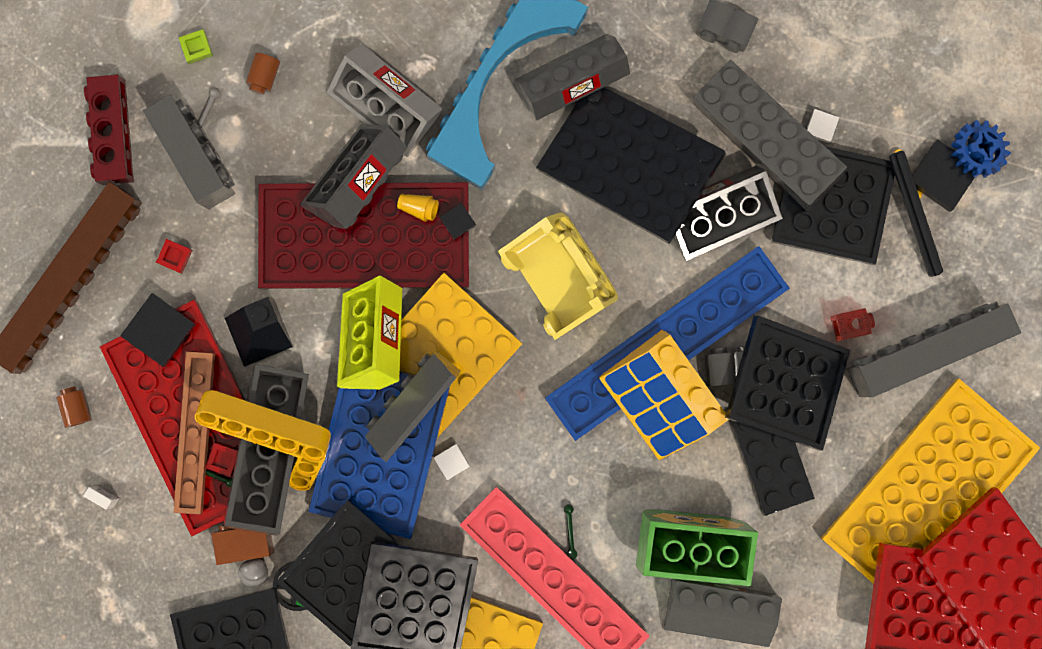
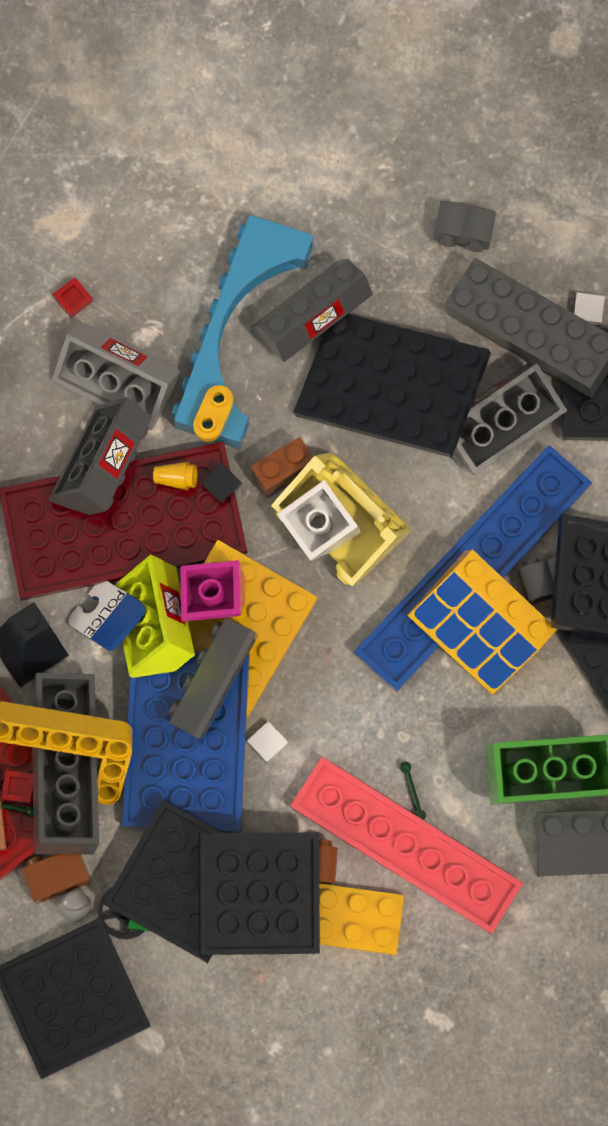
camera: 10 degrees left, 10 degrees down
none -> red tile [53,277,93,318]
none -> piece [68,581,146,651]
none -> dark pink slope [181,560,245,621]
none -> yellow plate [193,385,234,442]
none -> dark orange brick [251,437,313,498]
none -> white slope [277,480,361,561]
none -> dark orange brick [319,840,338,884]

